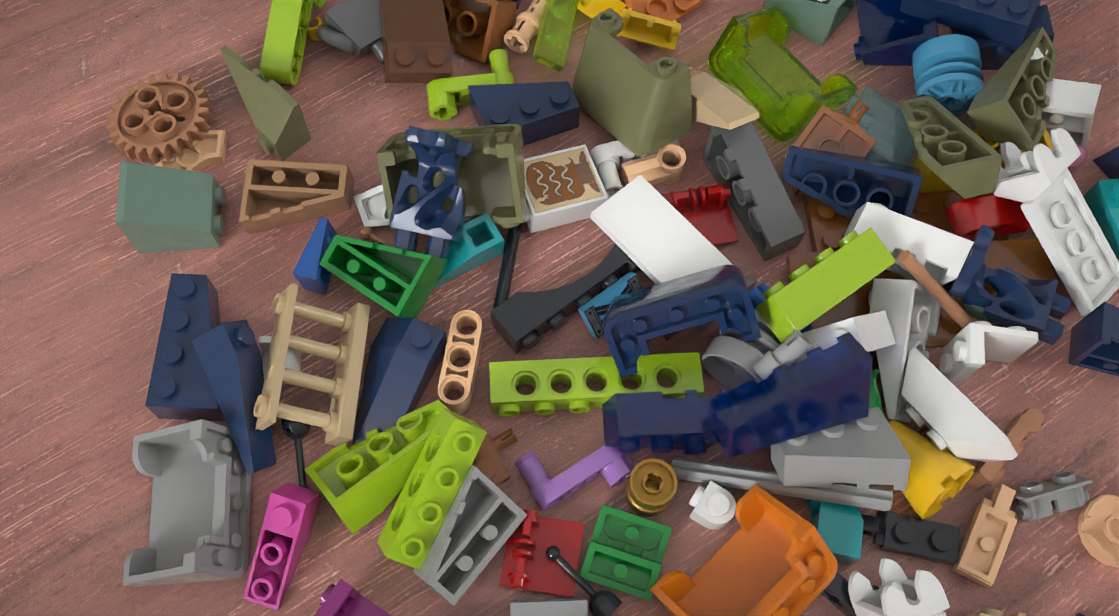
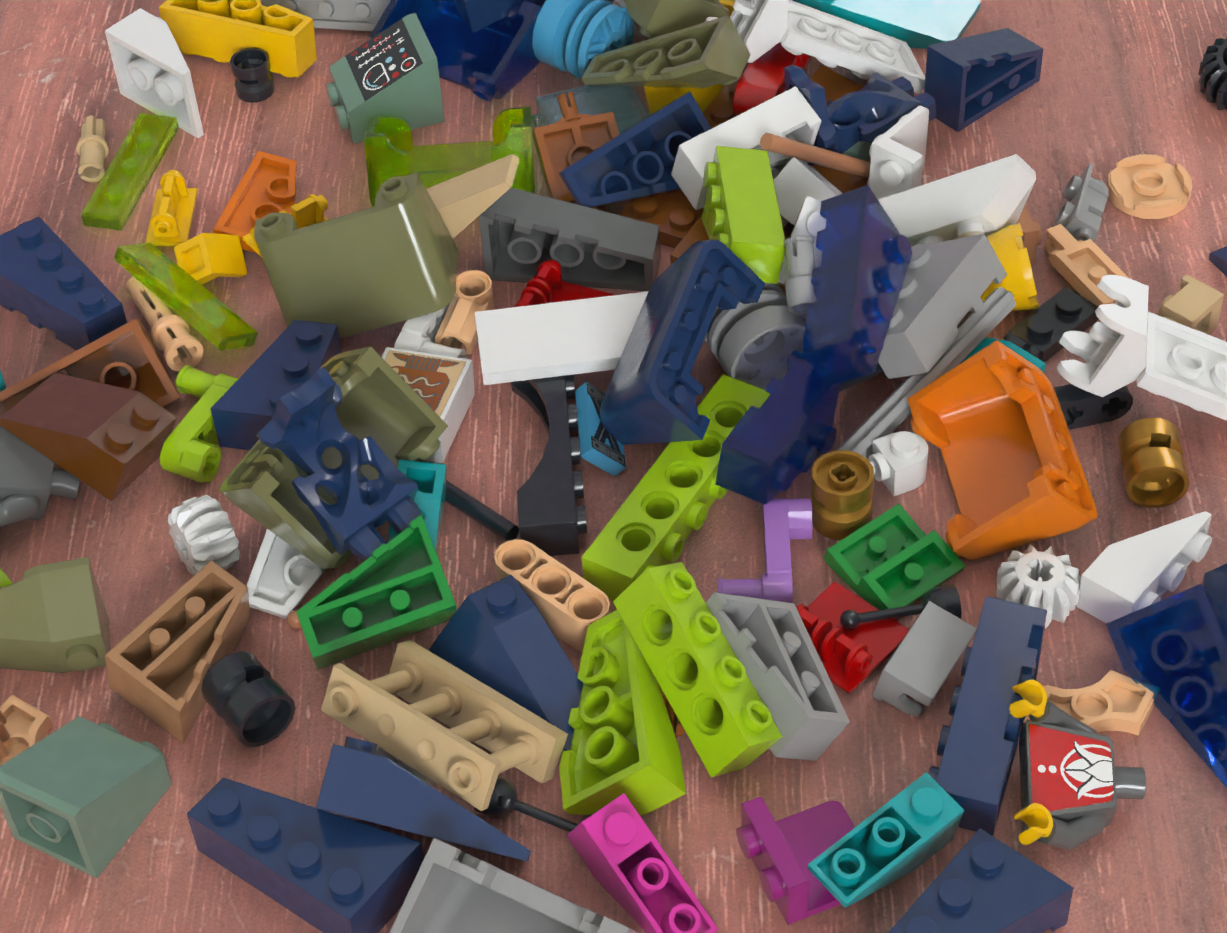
camera: 50 degrees left, 20 degrees down
blue slope [293,217,338,295] -> none
none -> white gear [168,494,240,576]
none -> black wheel [201,651,296,747]

